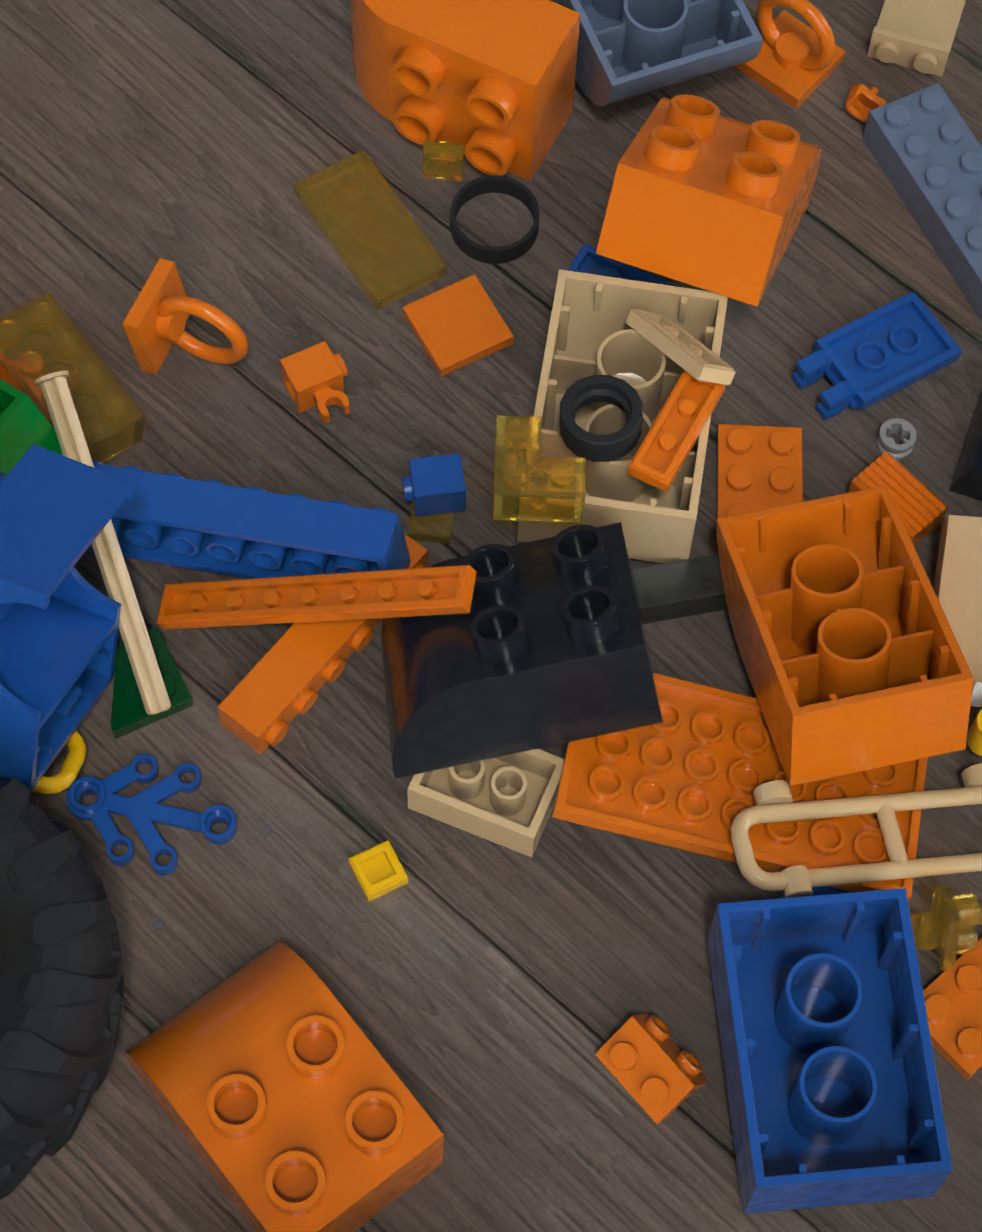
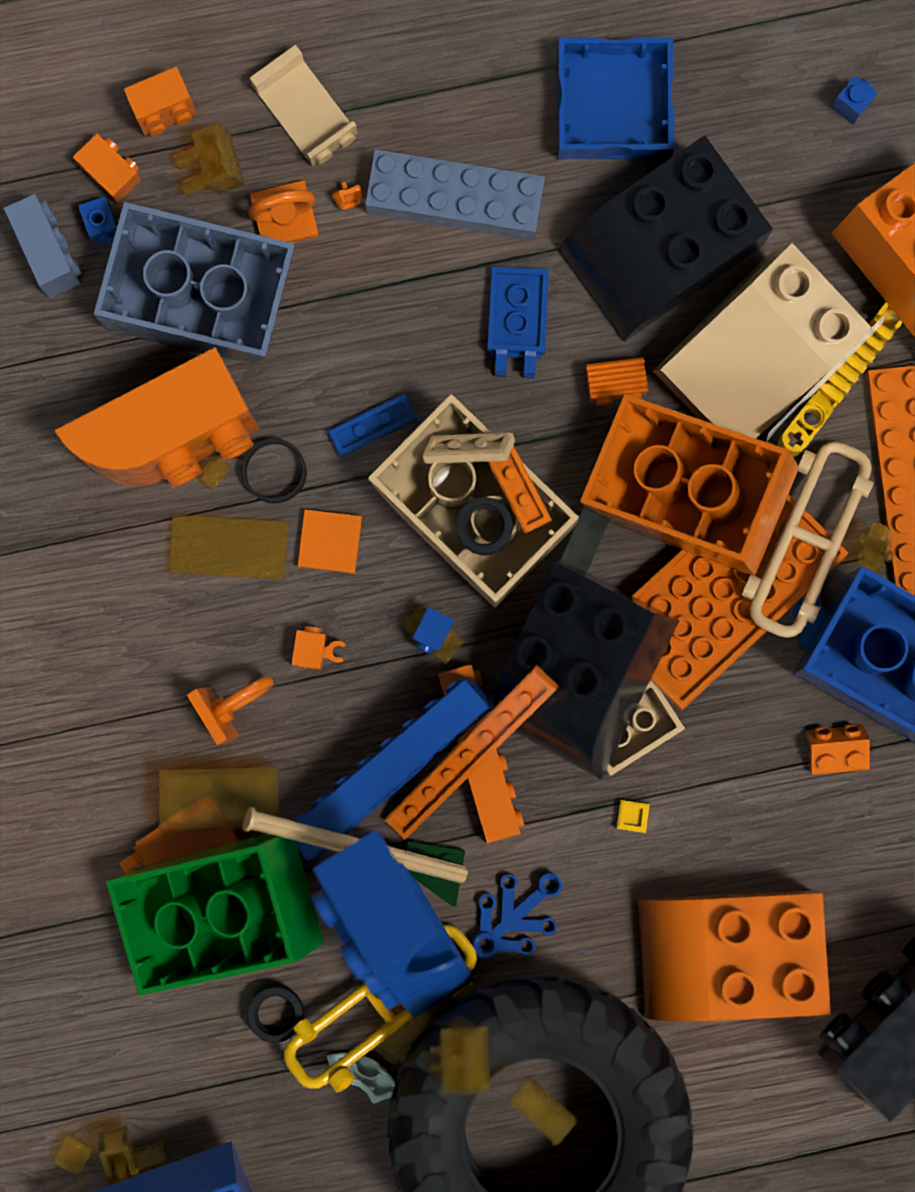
camera: 50 degrees left, 20 degrees up
clear yellow brick [493,415,586,523] -> none
orange brick [595,95,822,307] -> none
orange plate [716,424,803,544] -> none
light grey bush [876,418,917,460] -> none

